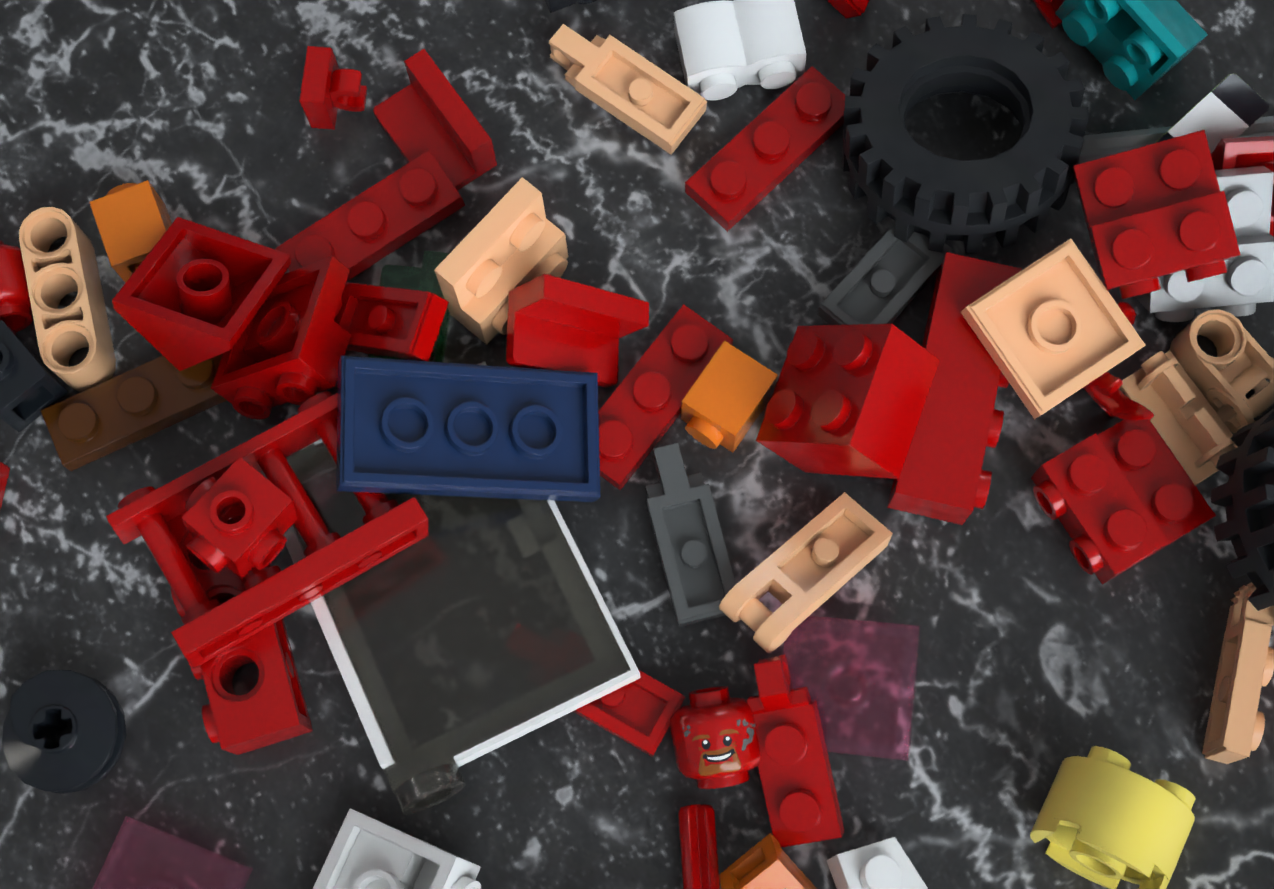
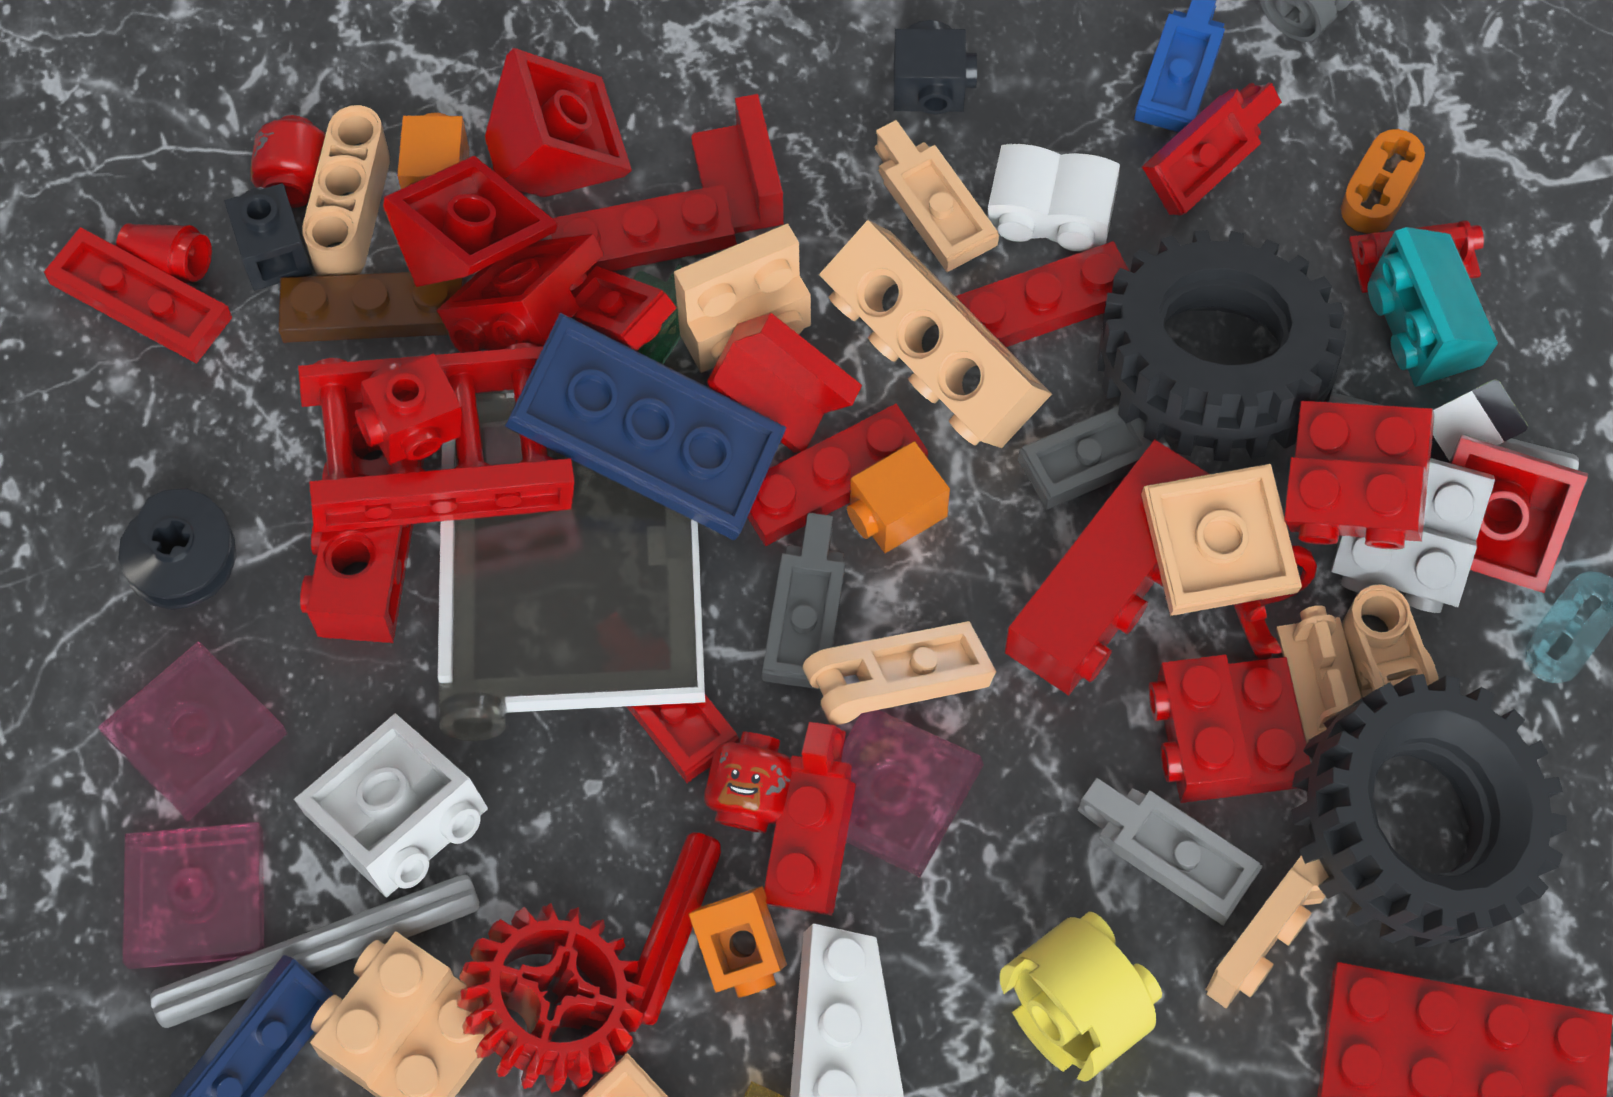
camera: 20 degrees right, 10 degrees down
red tile [299,46,367,130] -> none
red brick [756,323,940,479] -> none
none -> red slope [485,48,632,197]
none -> light nougat brick [819,220,1052,448]
none -> light grey hinge [1078,778,1263,926]

